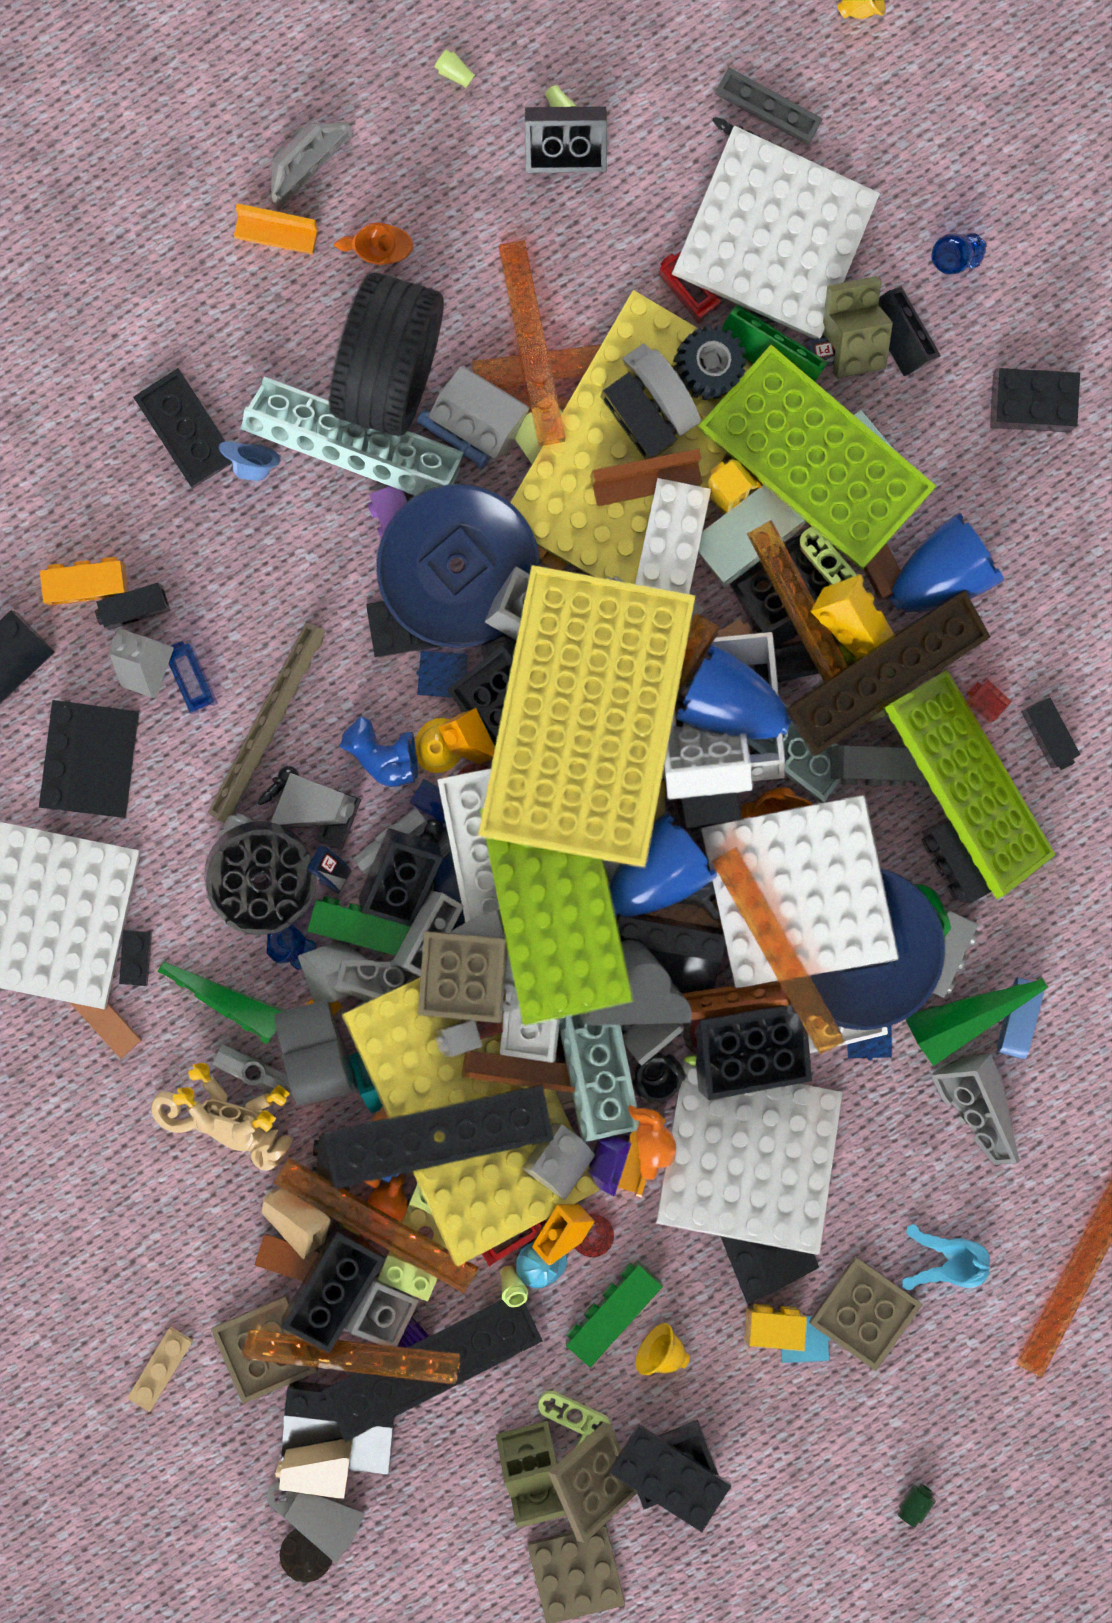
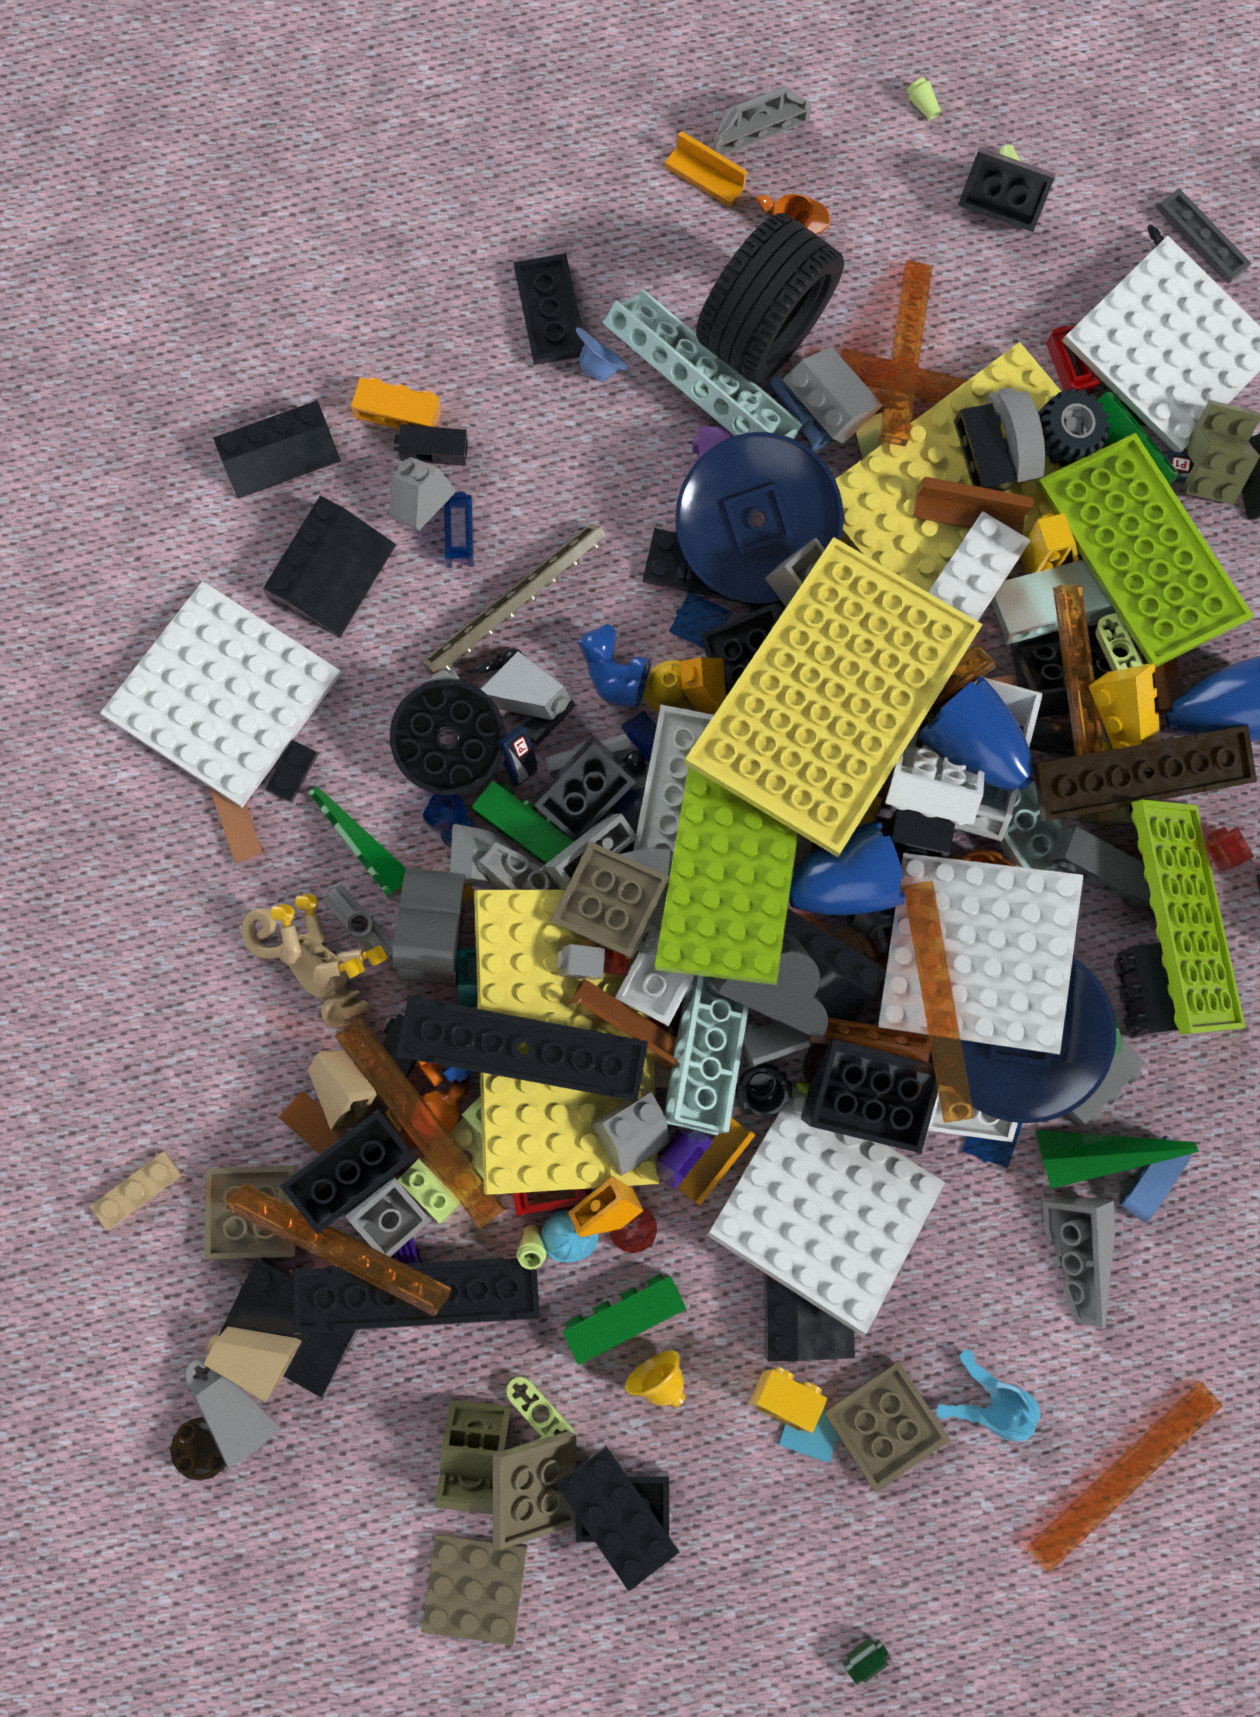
camera: 20 degrees right, 10 degrees down
orange hair [628,1105,676,1180] -> none

